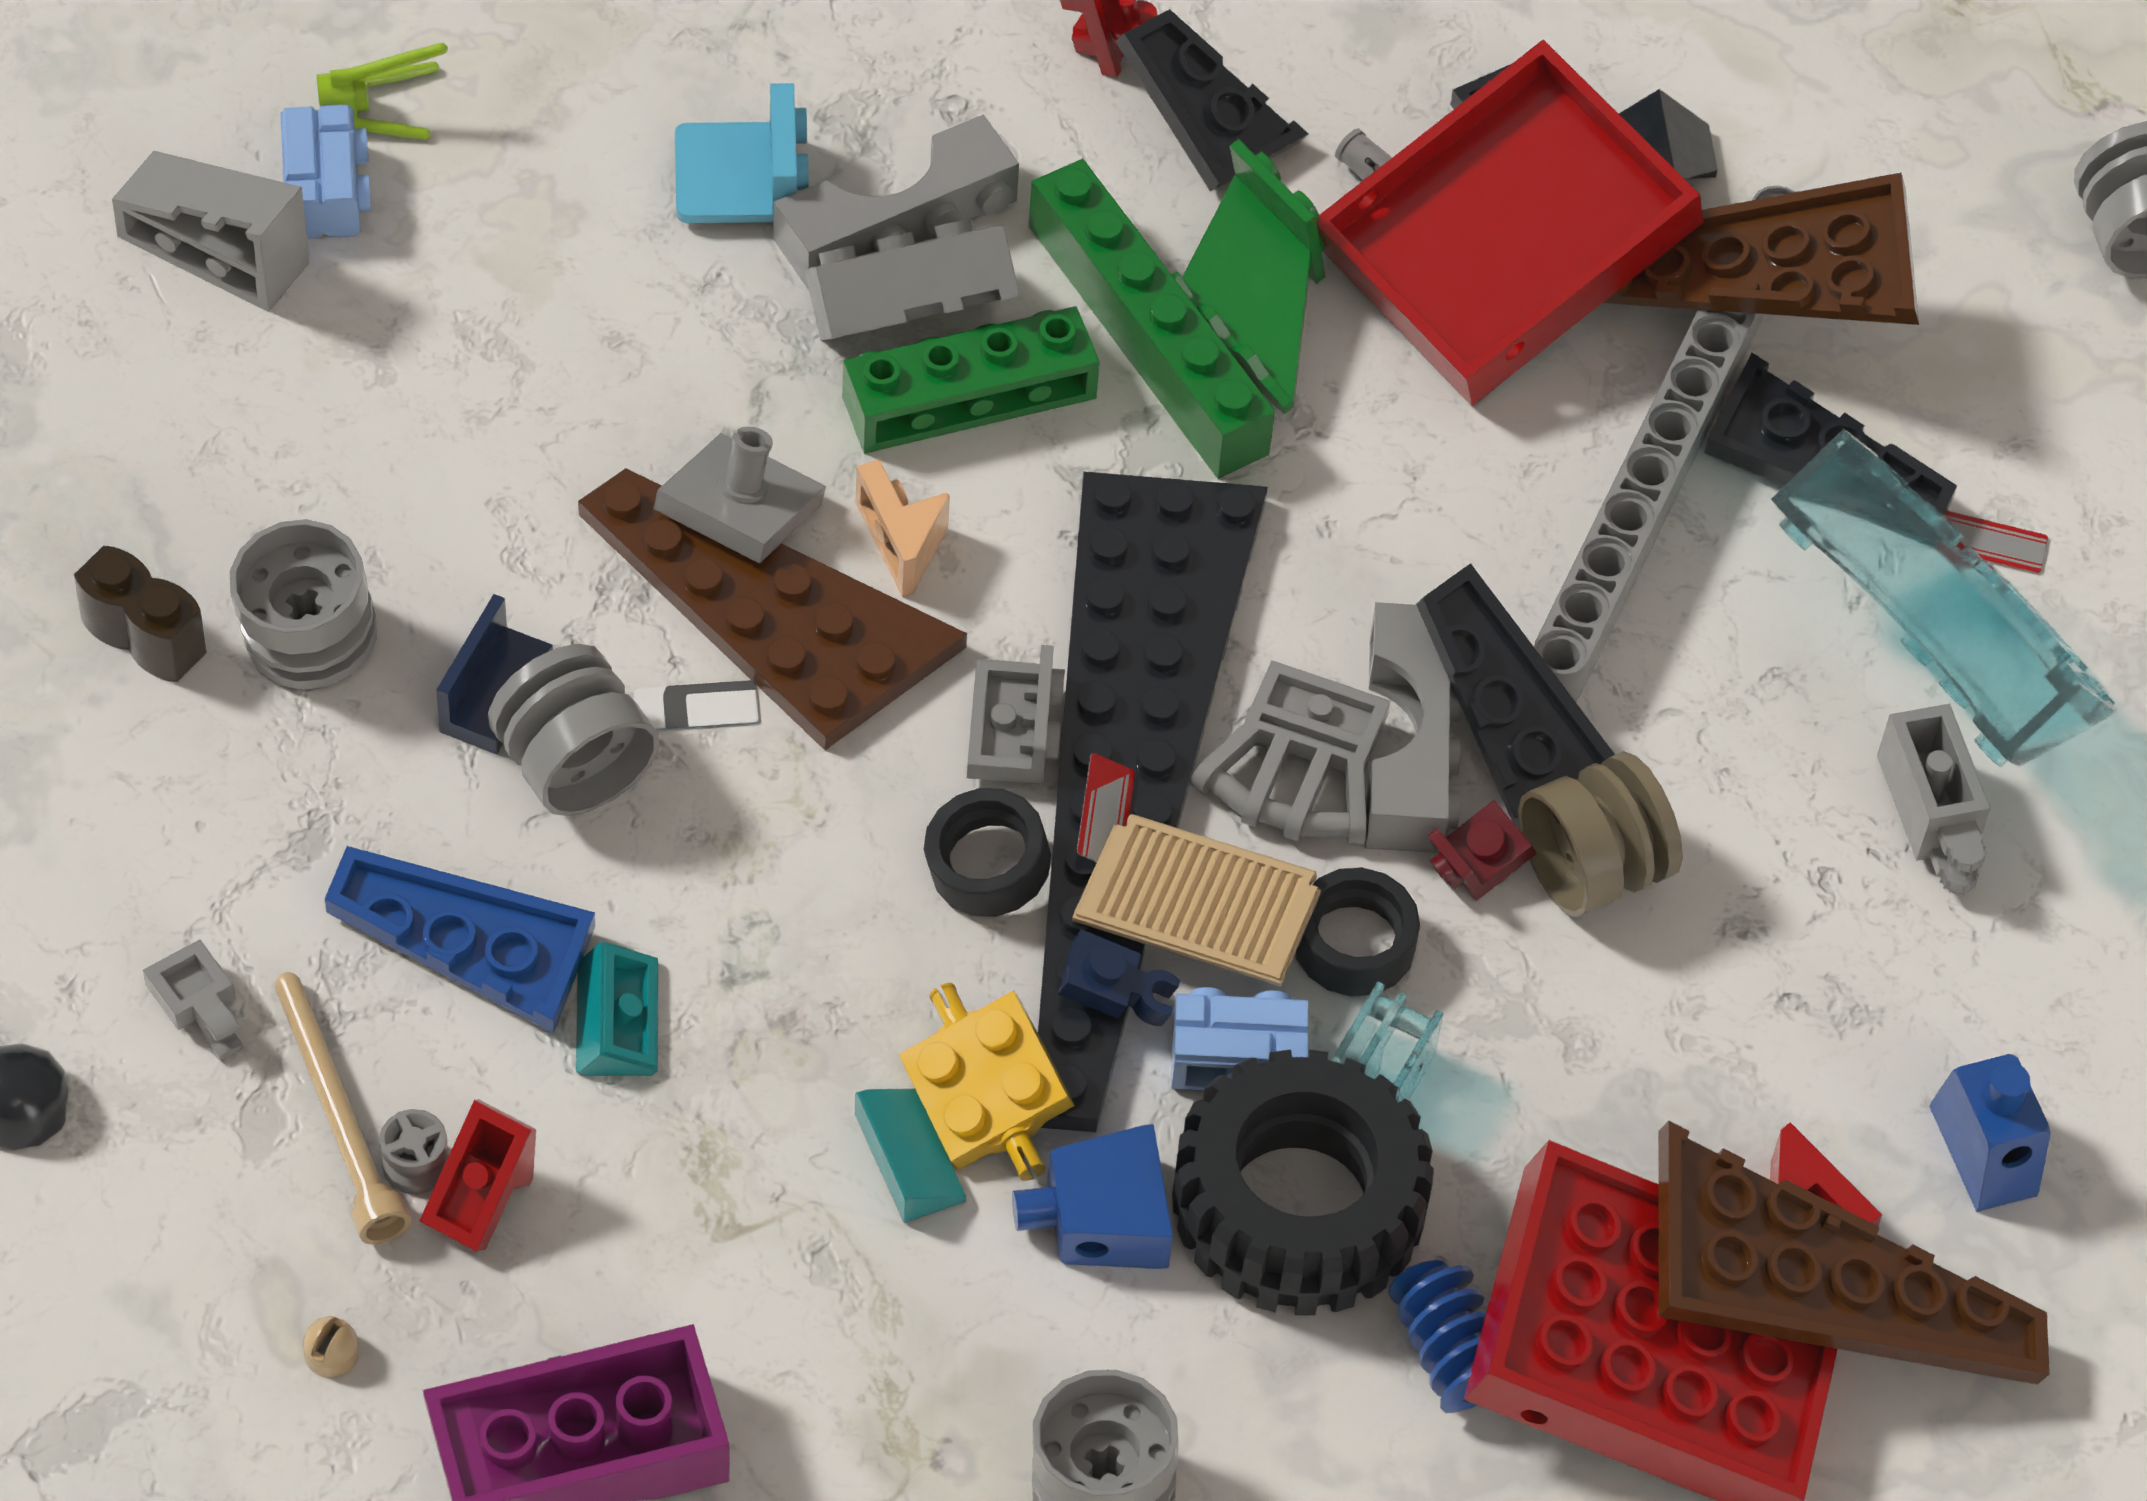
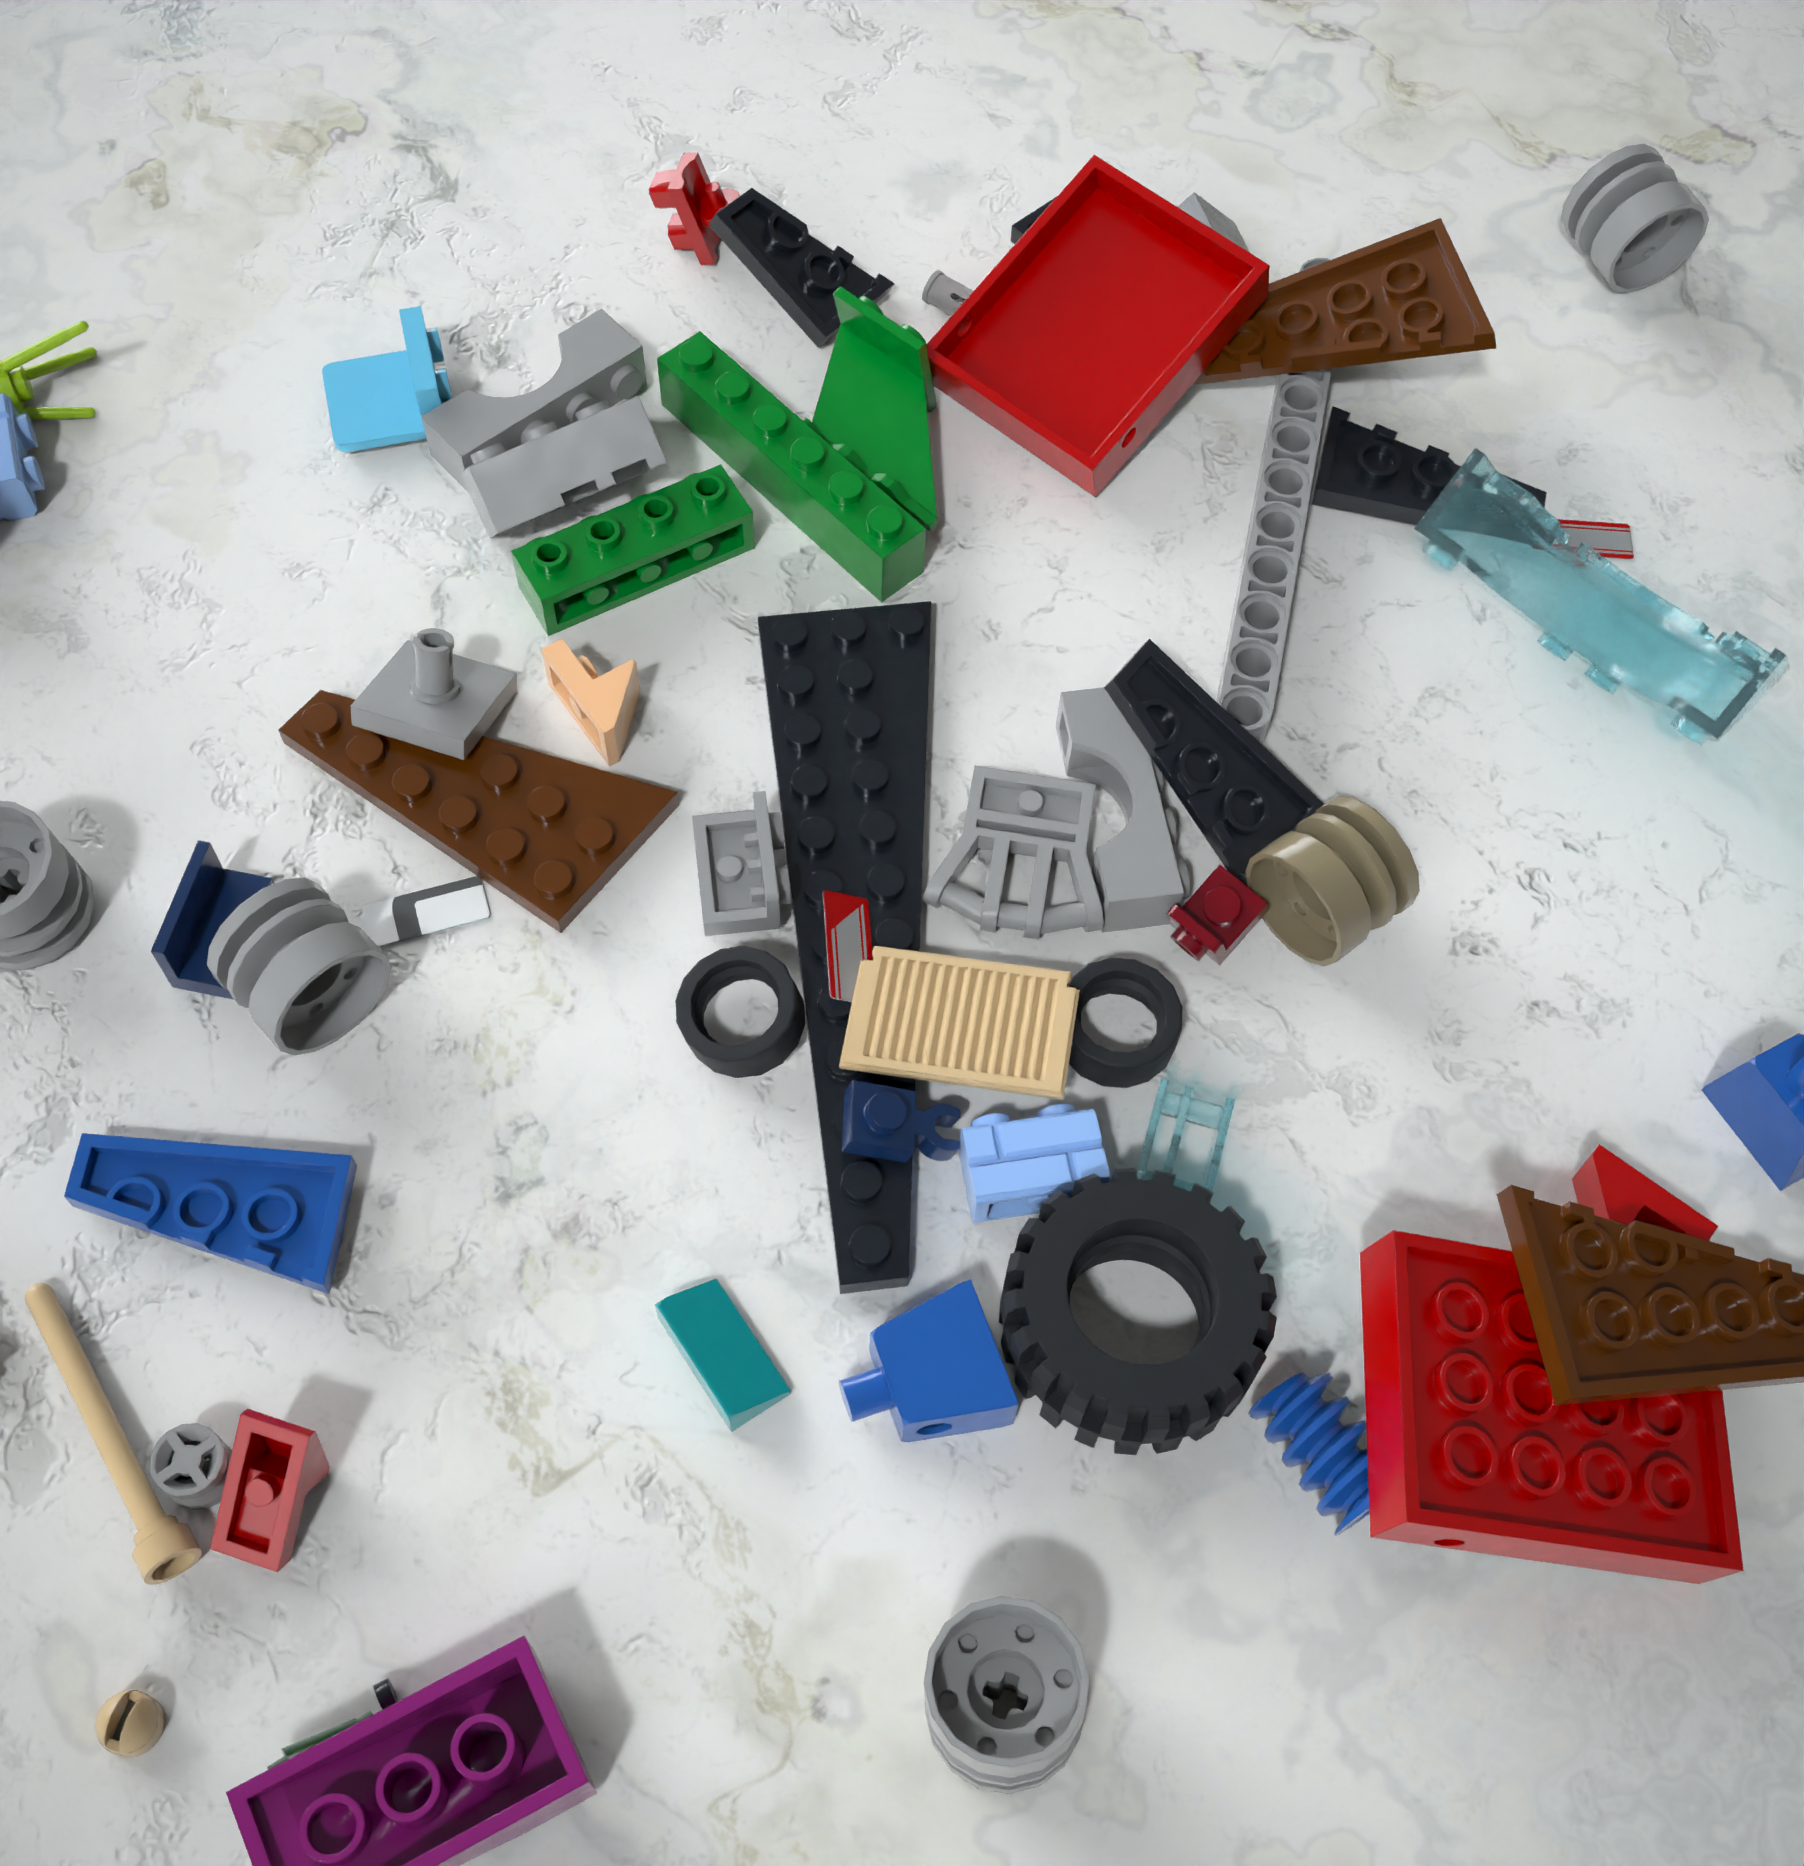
camera: 10 degrees left, 5 degrees up
teal slope [576,941,658,1076] -> none
yellow plate [898,983,1075,1181] -> none
light grey hinge [1877,703,1991,895] -> none

